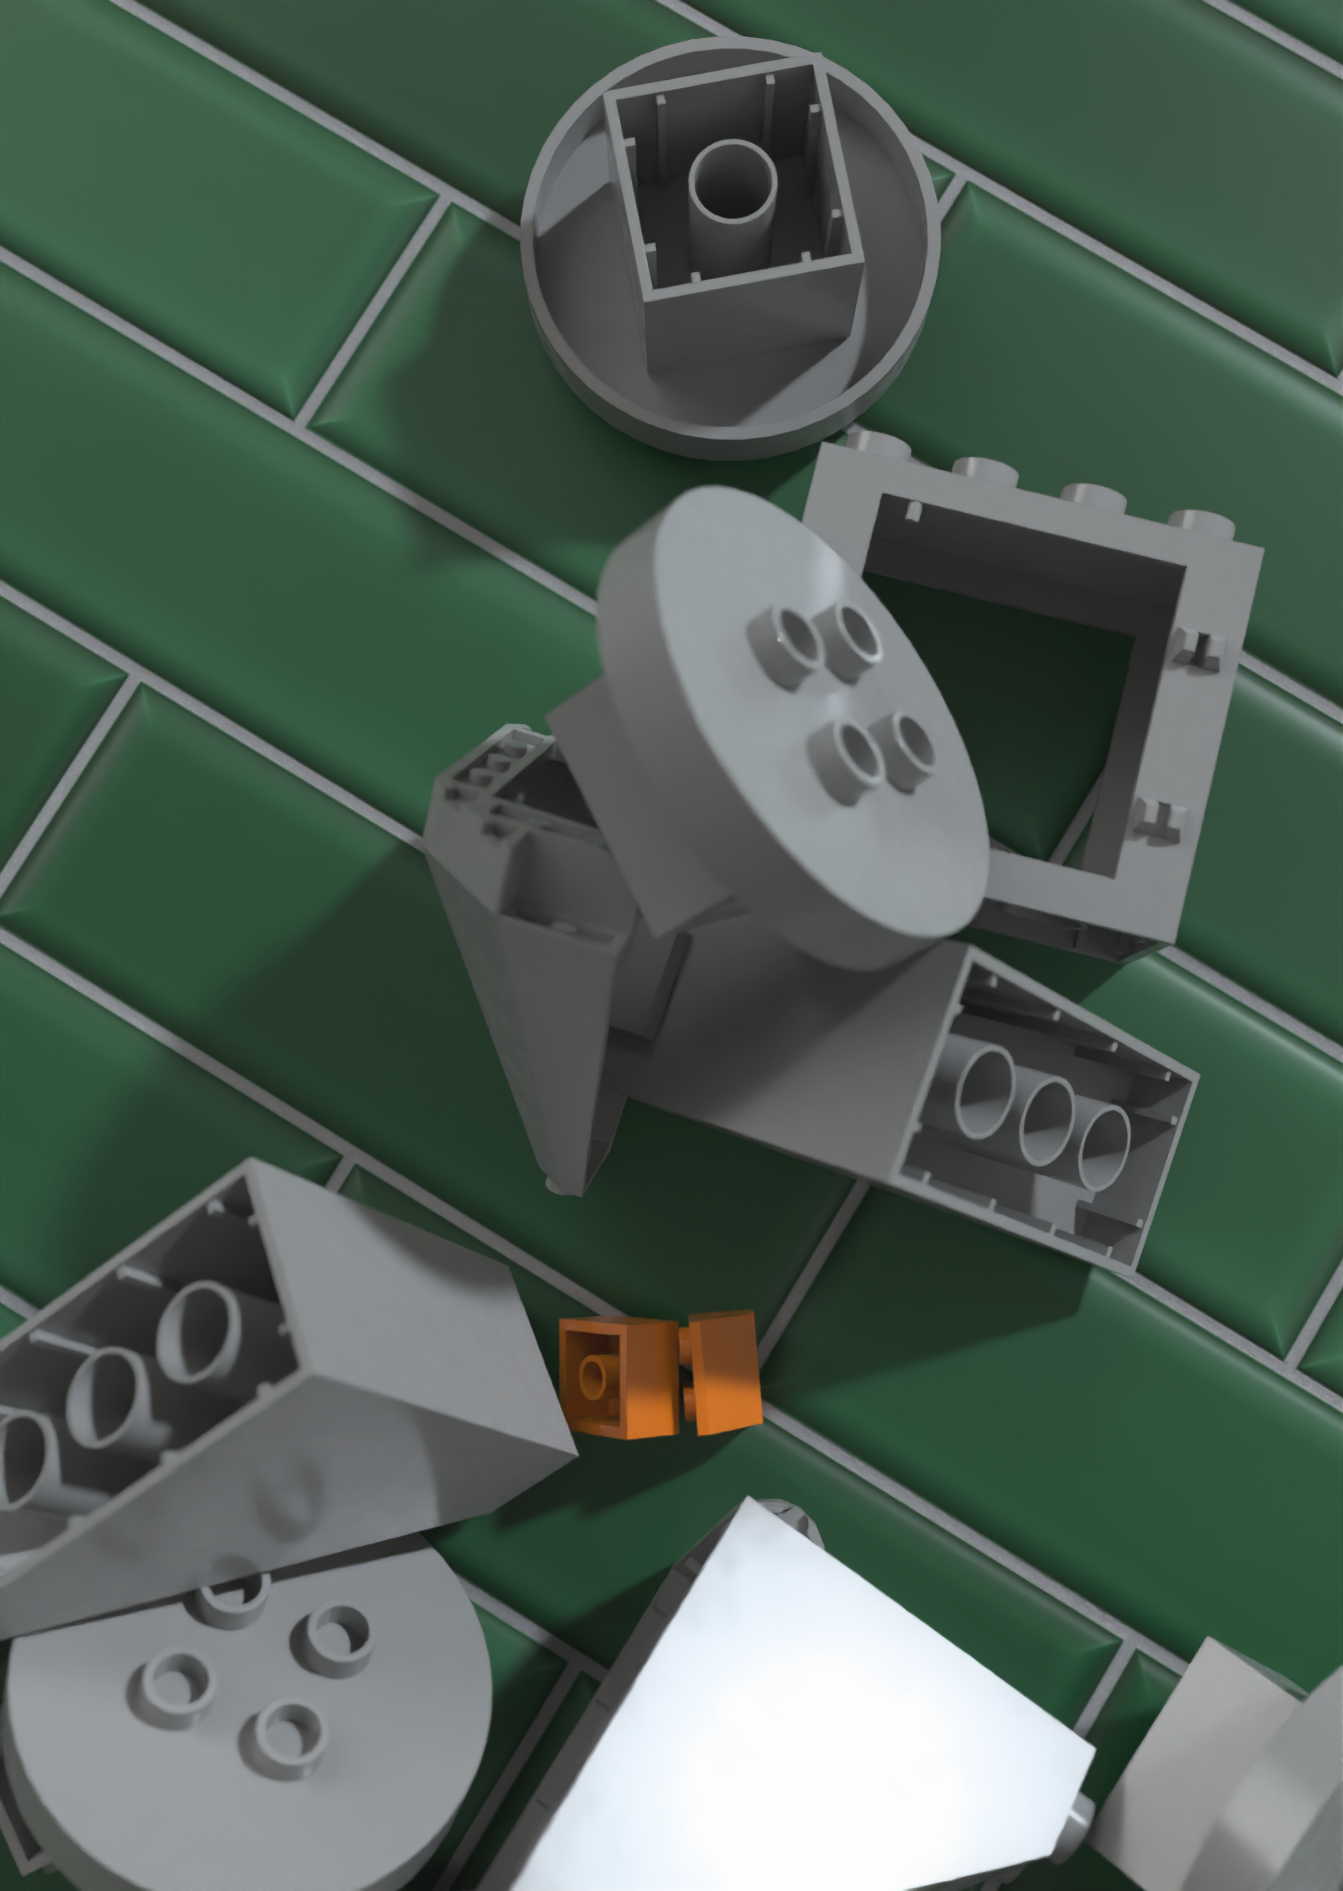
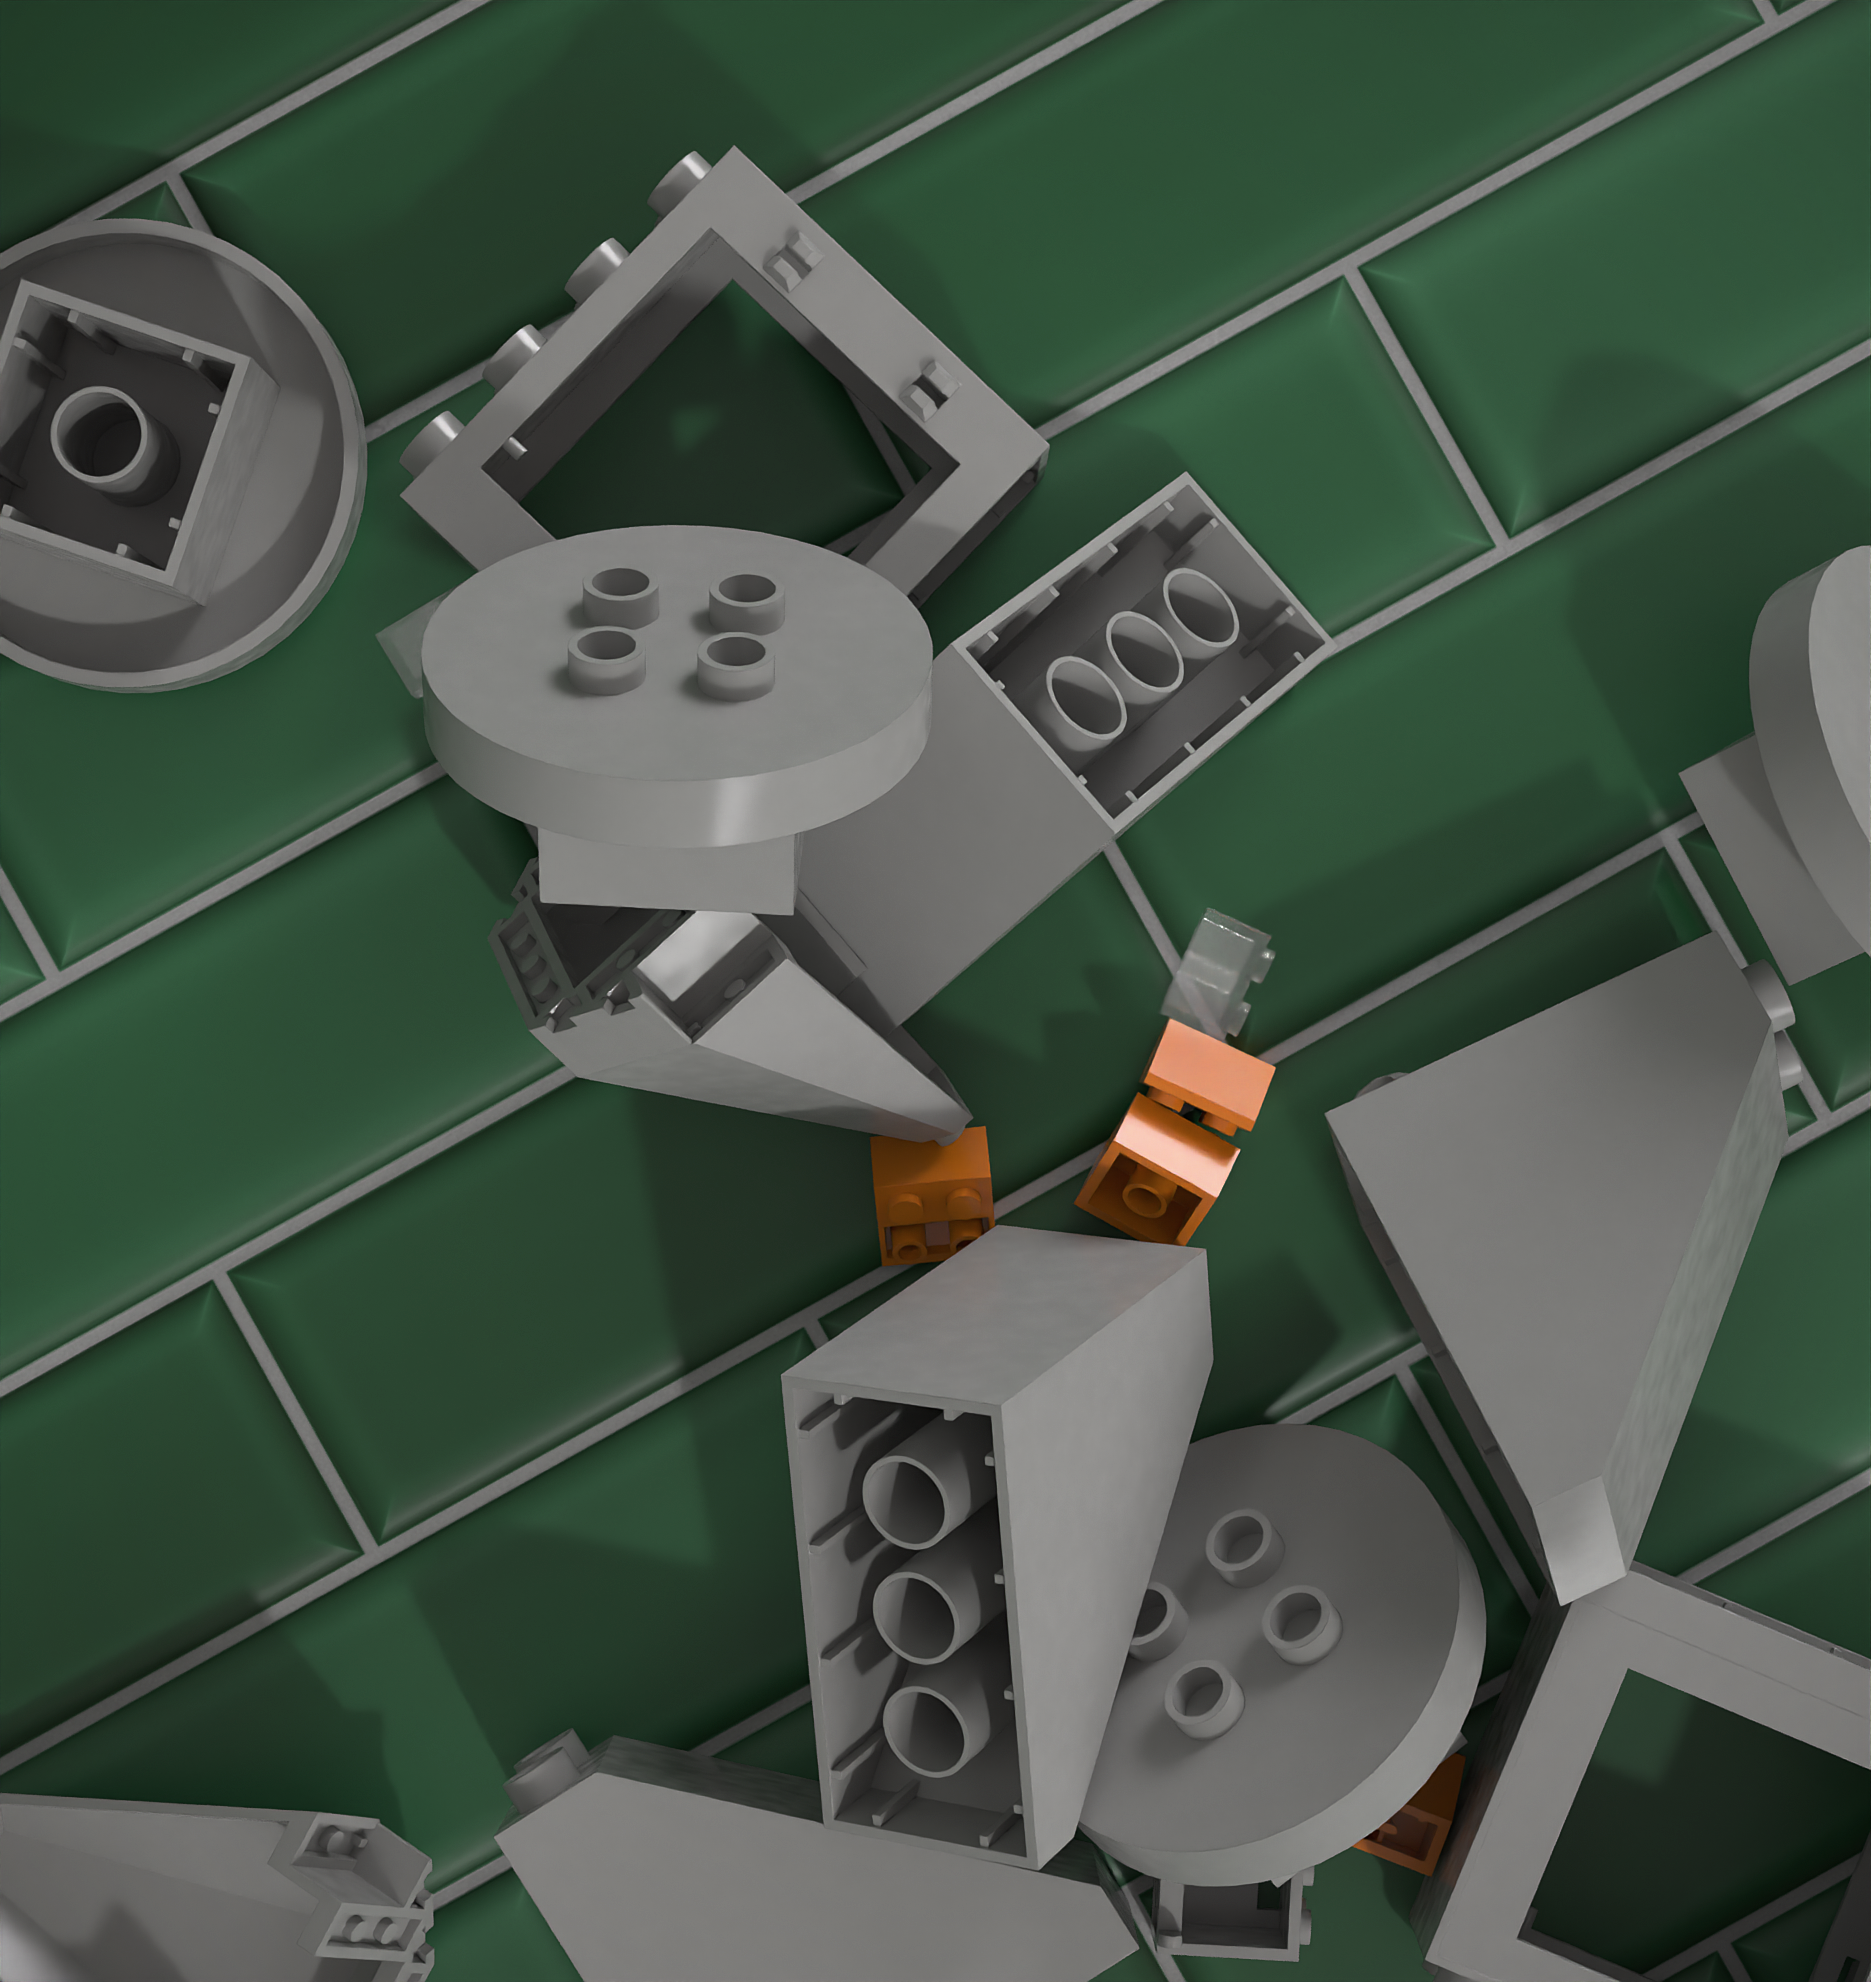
camera: 65 degrees left, 5 degrees up
none -> orange slope [870,1126,995,1267]
none -> clear brick [1157,907,1275,1042]

